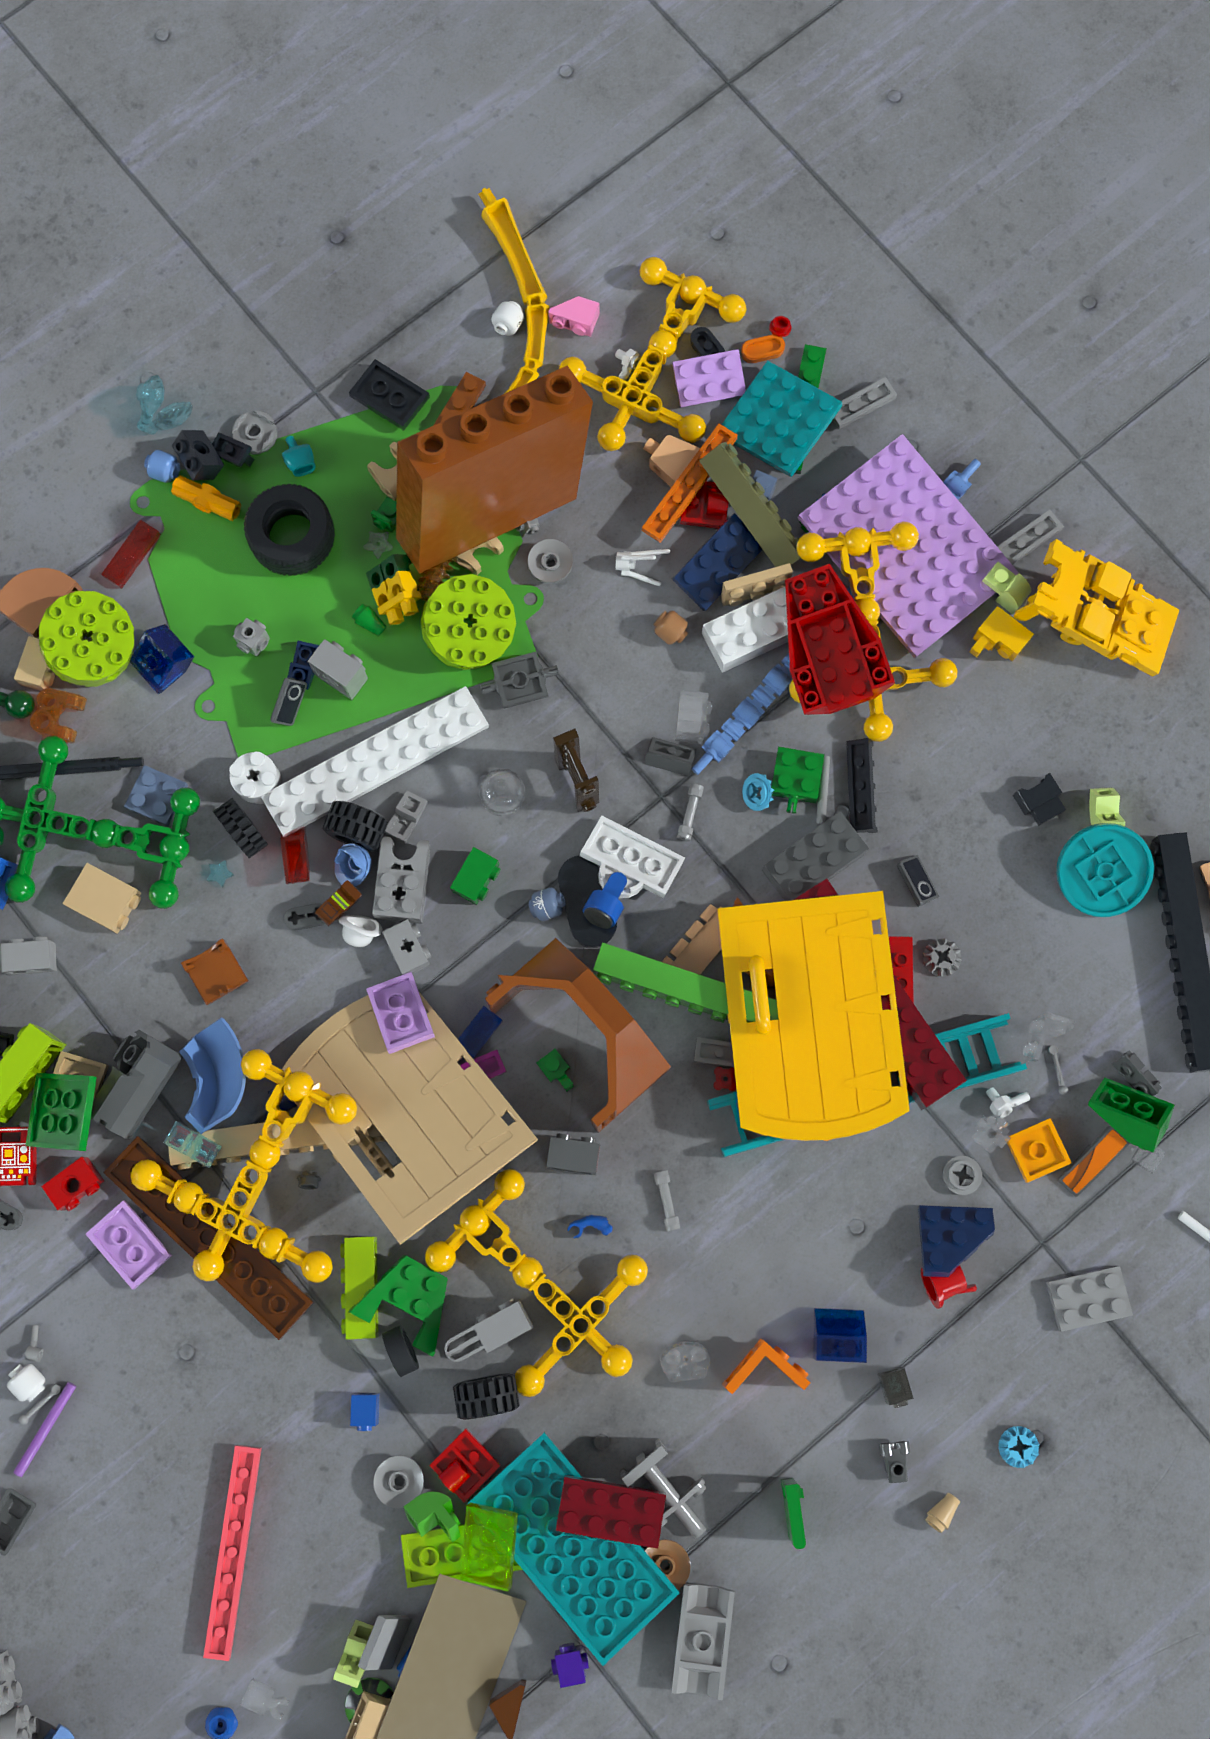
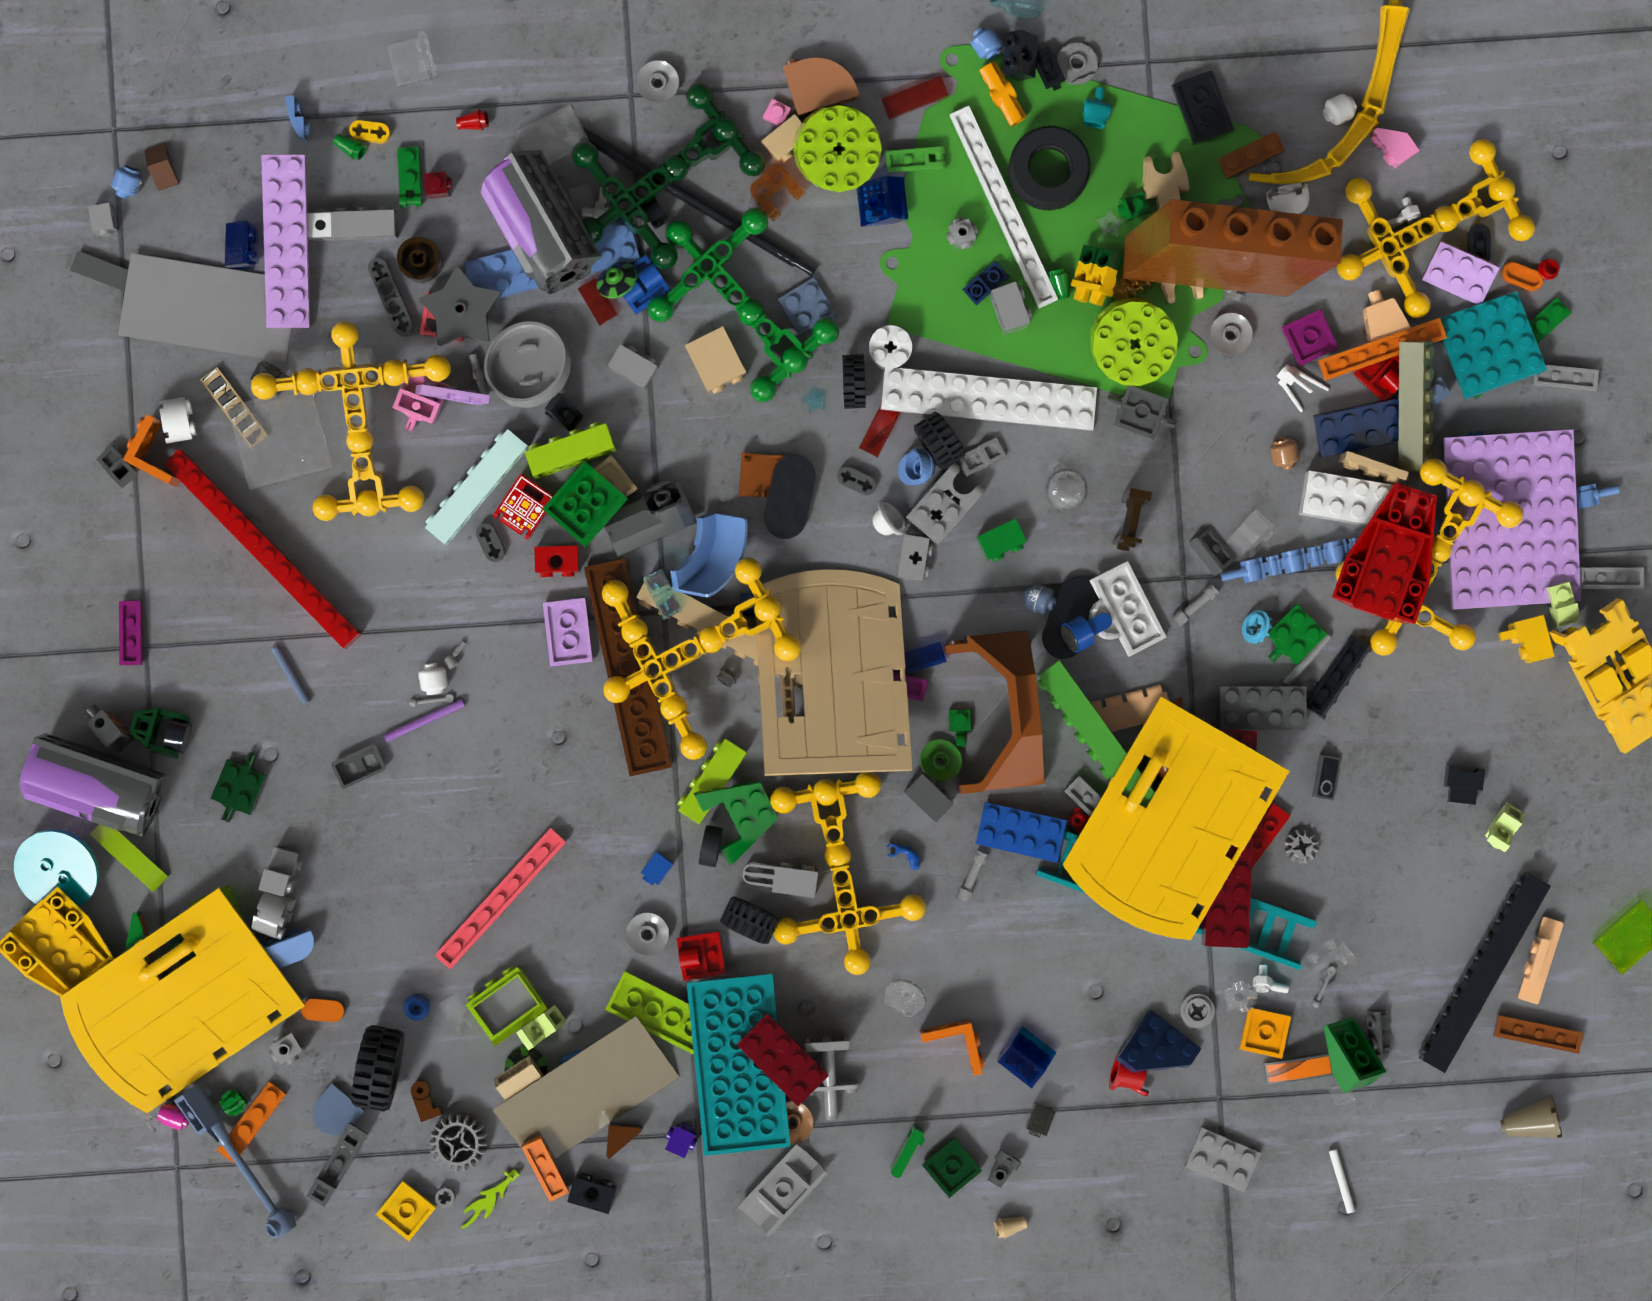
camera: 35 degrees right, 10 degrees up
slope [270,677,307,726] -> none
reddish brown leg [315,880,362,927] -> none
light grey tile [358,1615,412,1670] -> none
lavender plate [366,972,435,1054] -> none
bright green brick [404,1492,461,1543] -> none
clear neon green plate [460,1502,518,1592] -> none
medium azure gear [999,1426,1040,1468] -> none
teal plate [1056,823,1154,917] -> none
none -> window [465,965,549,1047]
none -> bright pink plate [763,99,791,127]
none -> black tile [764,454,816,539]
none -> bright green plate [885,146,947,174]
none -> bright green dish [920,739,962,781]
none -> dark green plate [922,1137,982,1198]
none -> white plate [949,106,1058,309]
none -> blue plate [976,802,1068,863]
none -> magenta plate [1281,309,1339,366]

